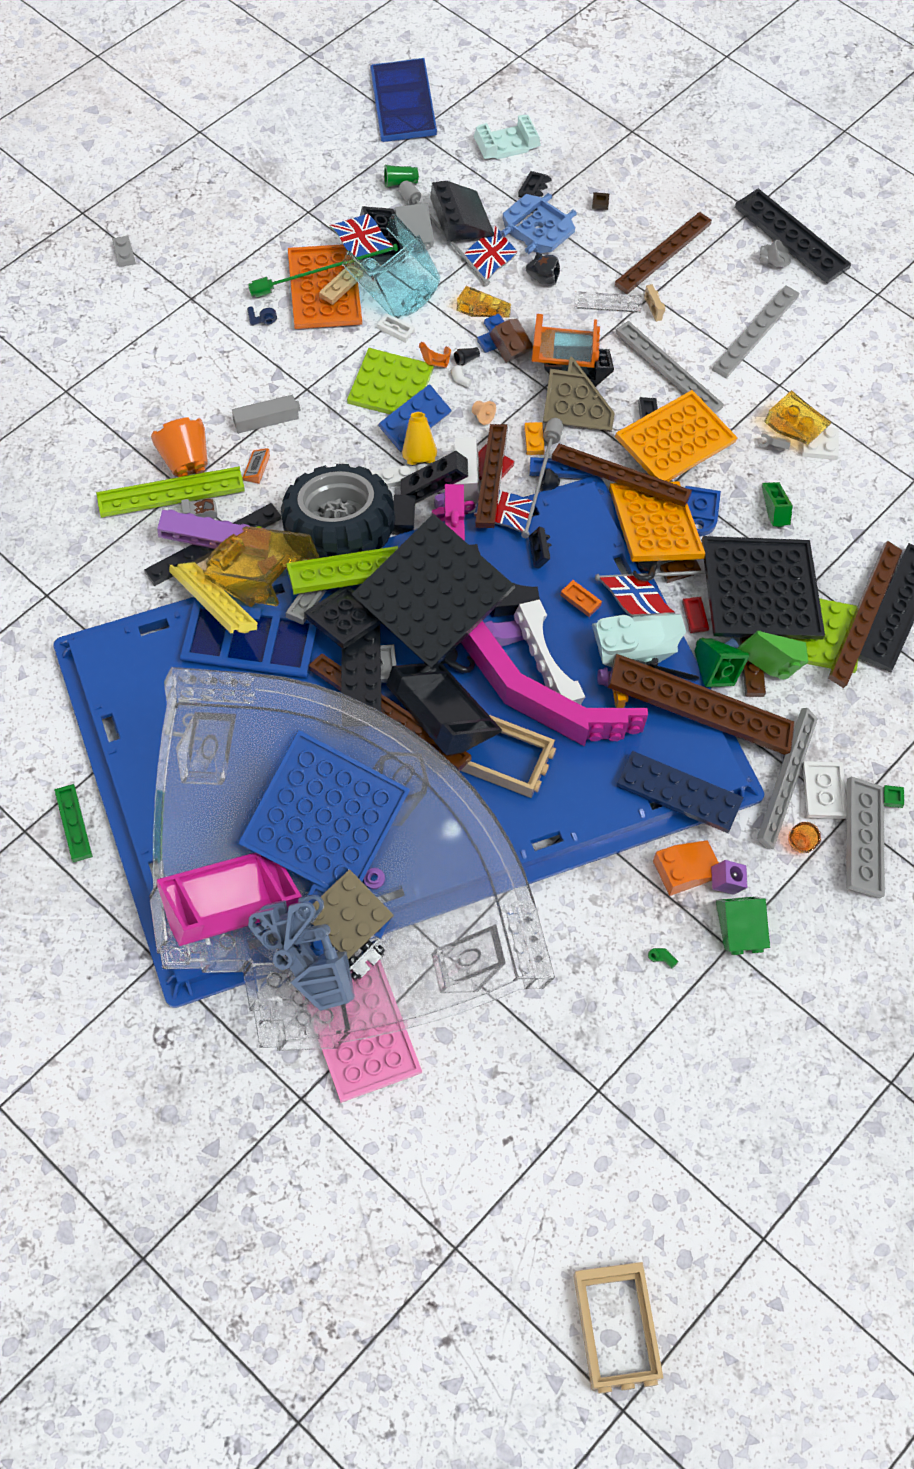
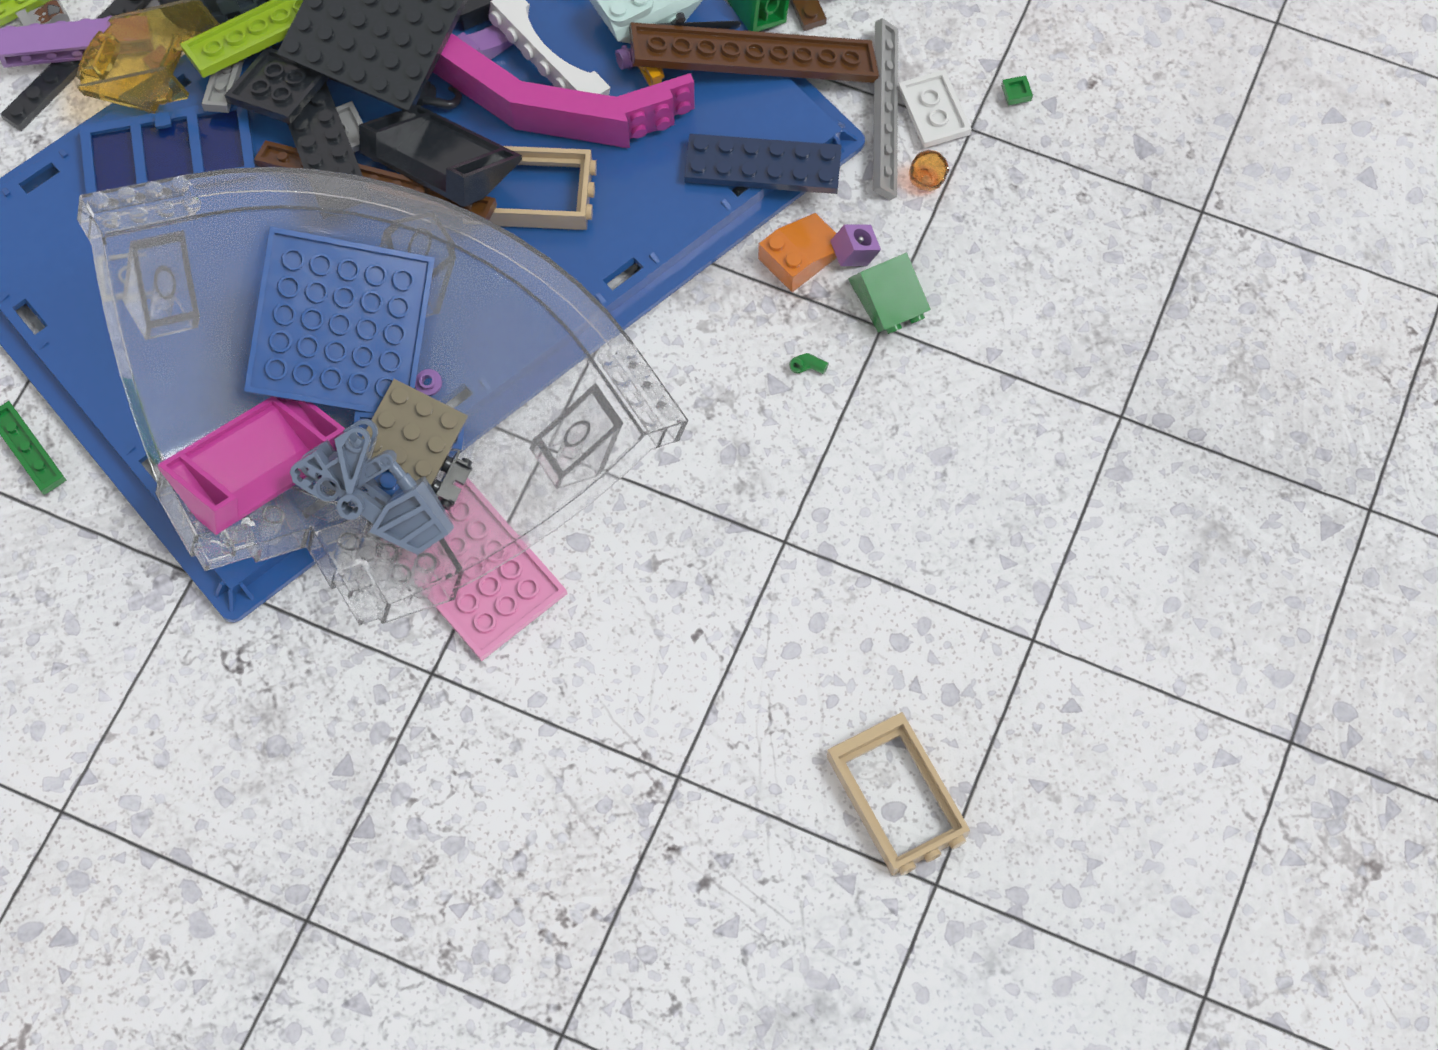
camera: 15 degrees left, 5 degrees up
light yellow plate [169,562,257,633] -> none
light grey plate [846,776,885,899] -> none

